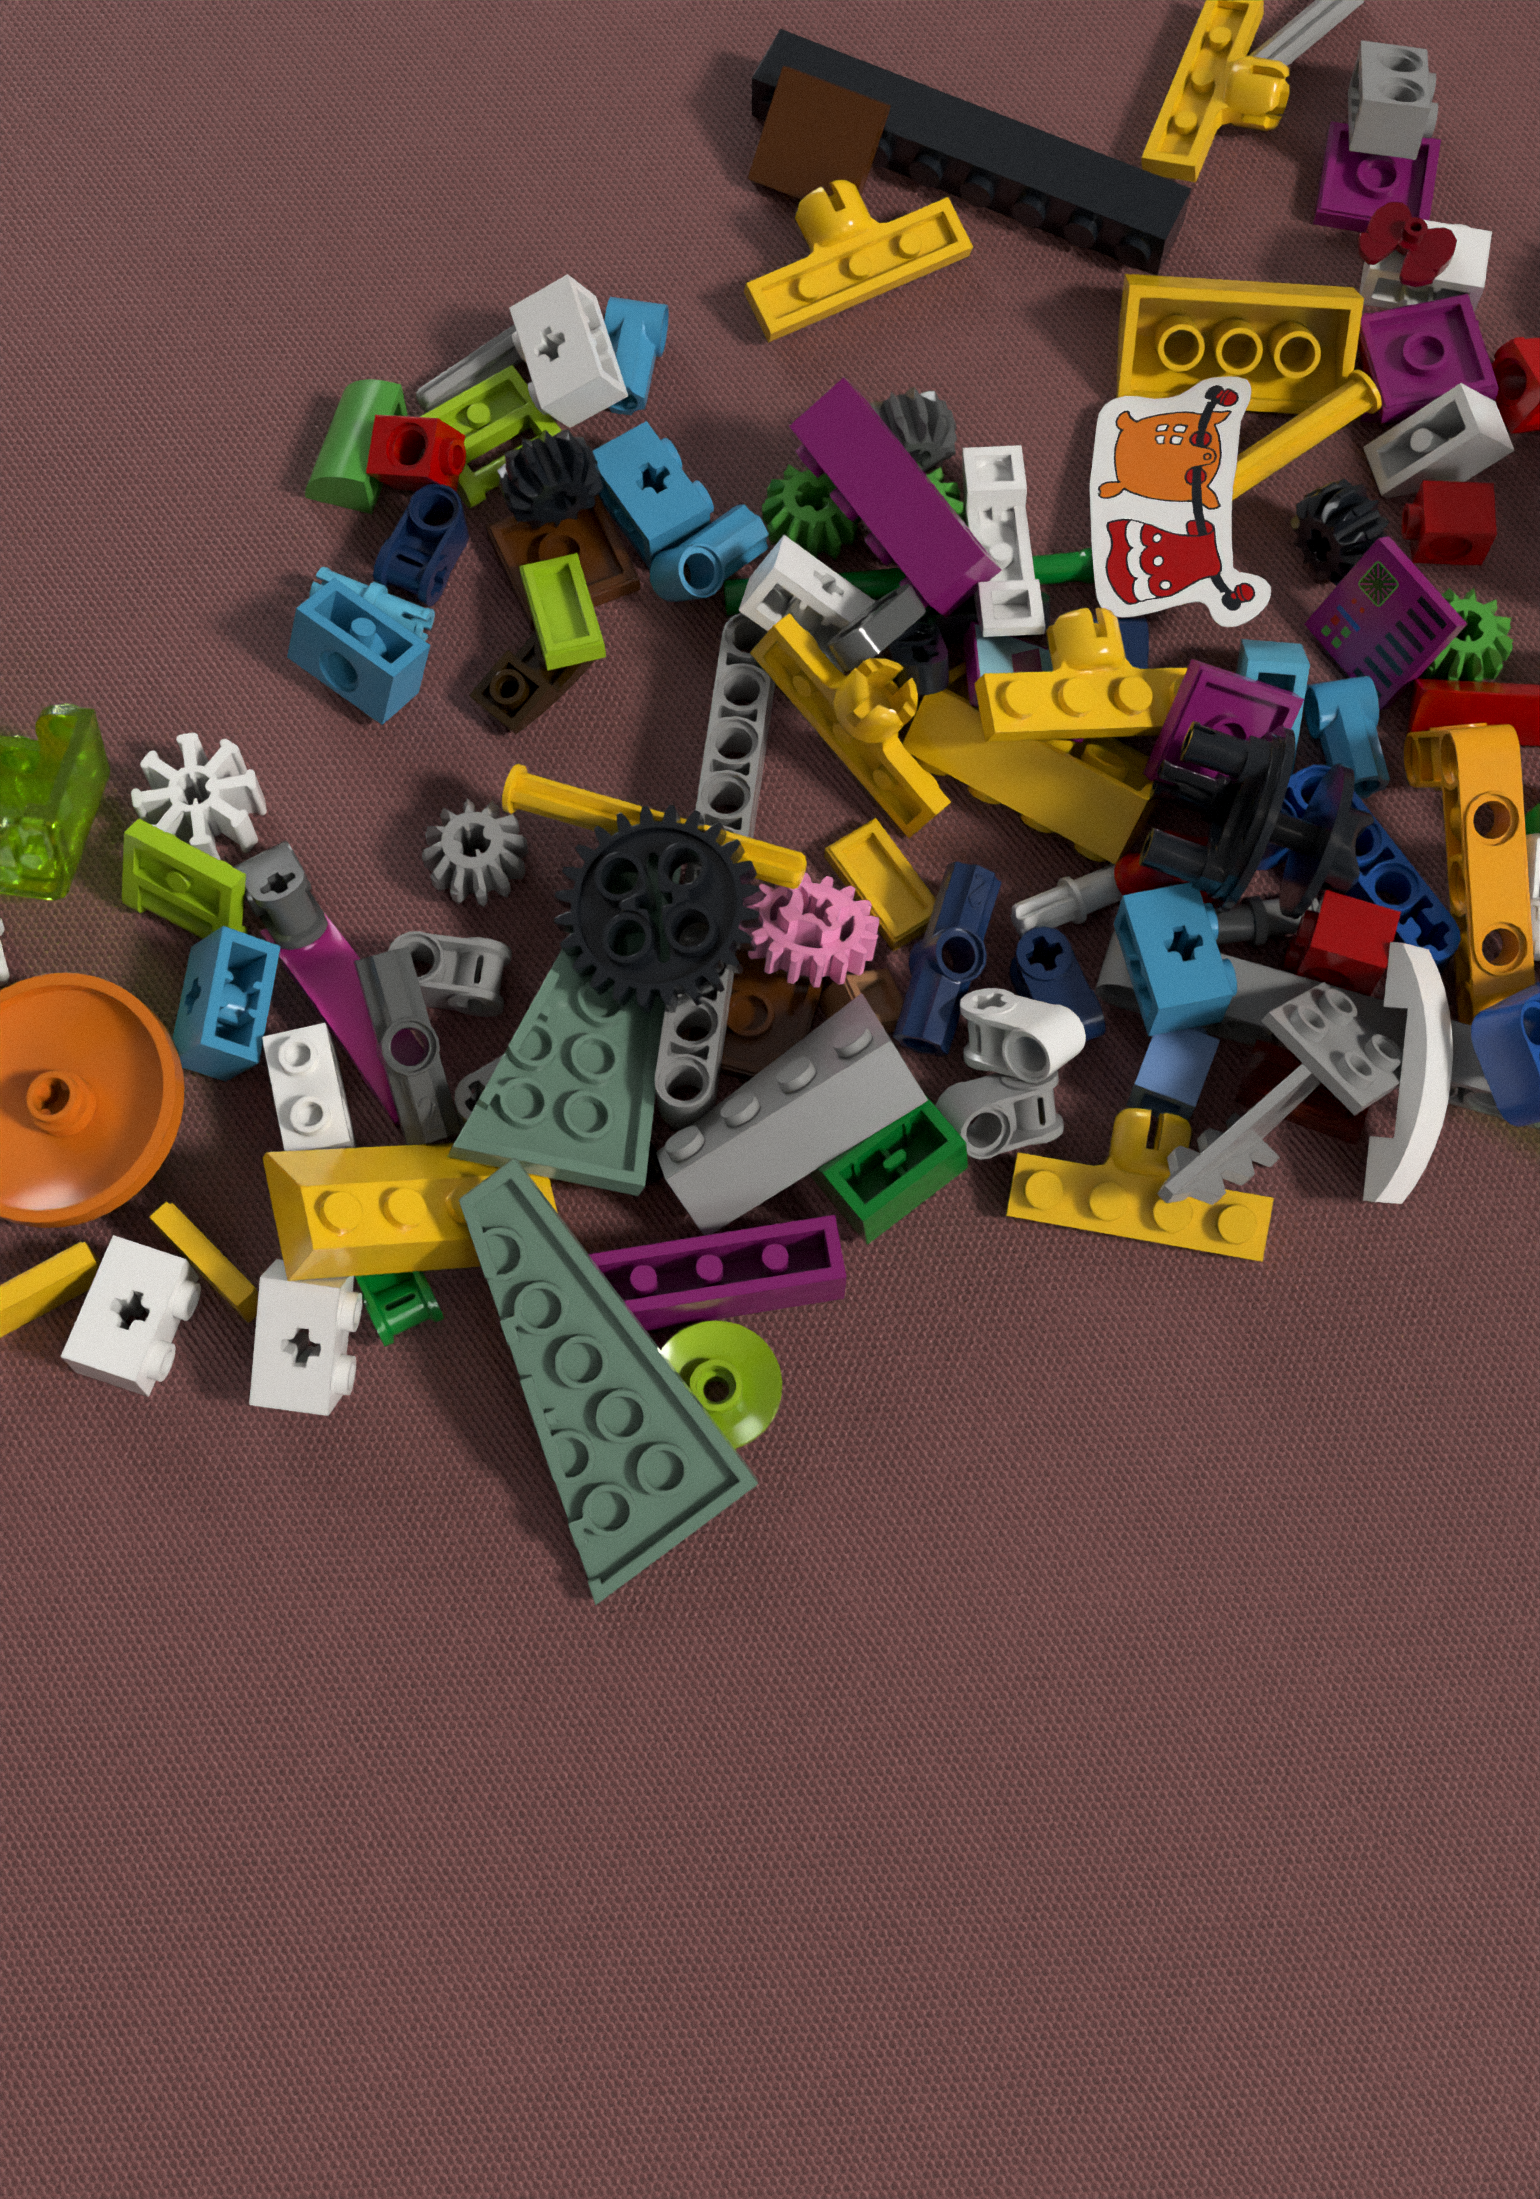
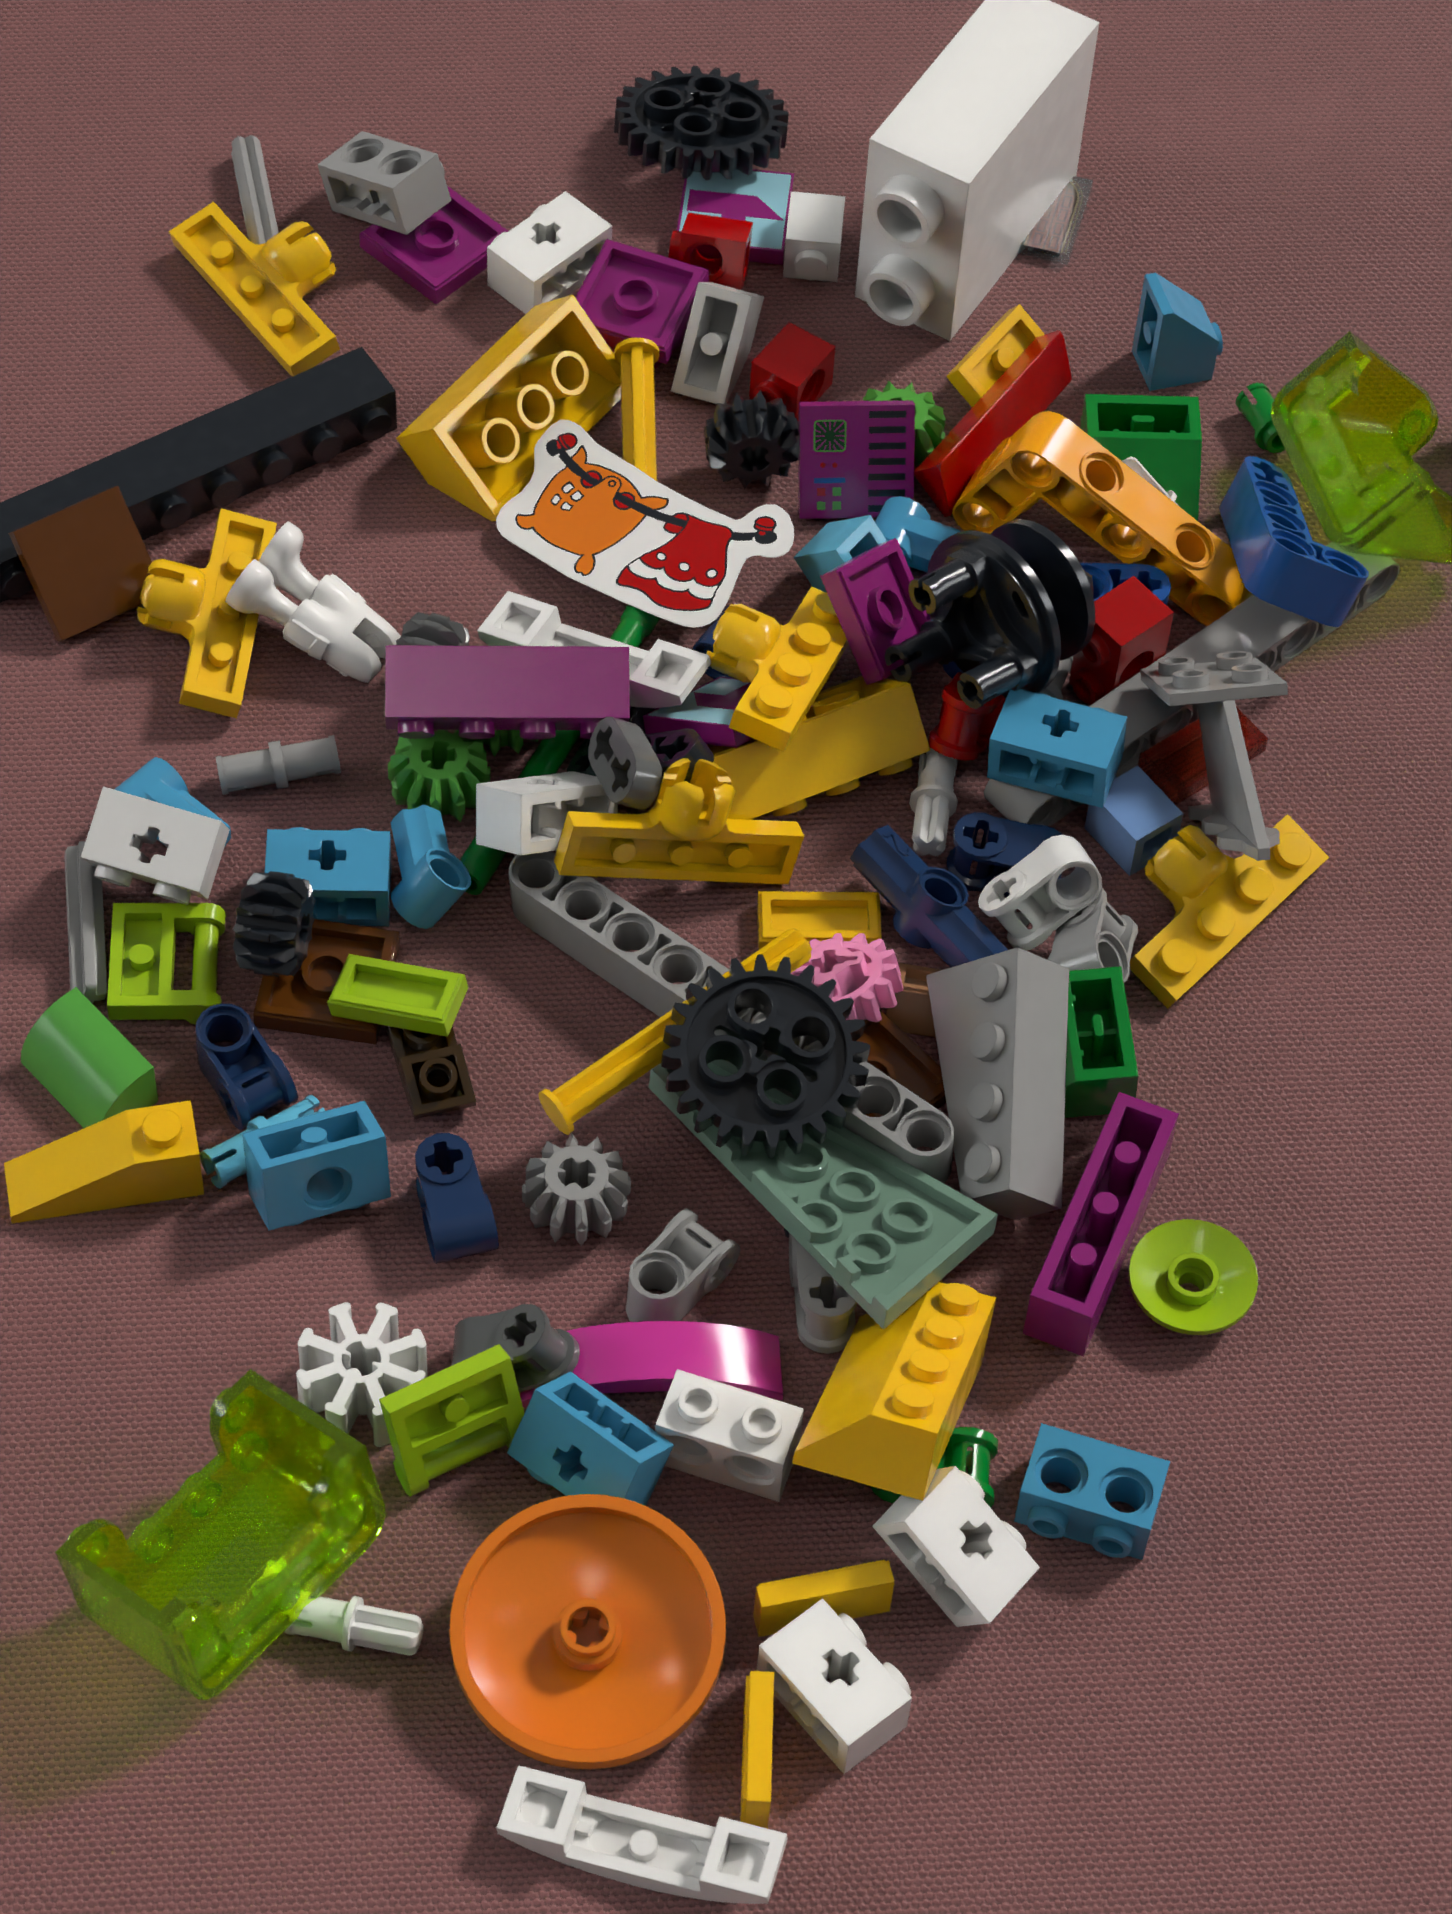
camera: 60 degrees left, 15 degrees down
dark grey piece [354,947,461,1145] -> none
red brick [366,414,466,492] -> none
sand green wing [459,1157,759,1605] -> none
dark red piece [1357,202,1457,287] -> none
white slope [1363,942,1453,1204] -> none
none -> yellow slope [4,1100,204,1224]
none -> light grey pin [215,735,341,795]
none -> white piece [225,521,401,683]
none -> dark blue piece [415,1133,499,1264]
none -> dark azure brick [1014,1423,1170,1560]

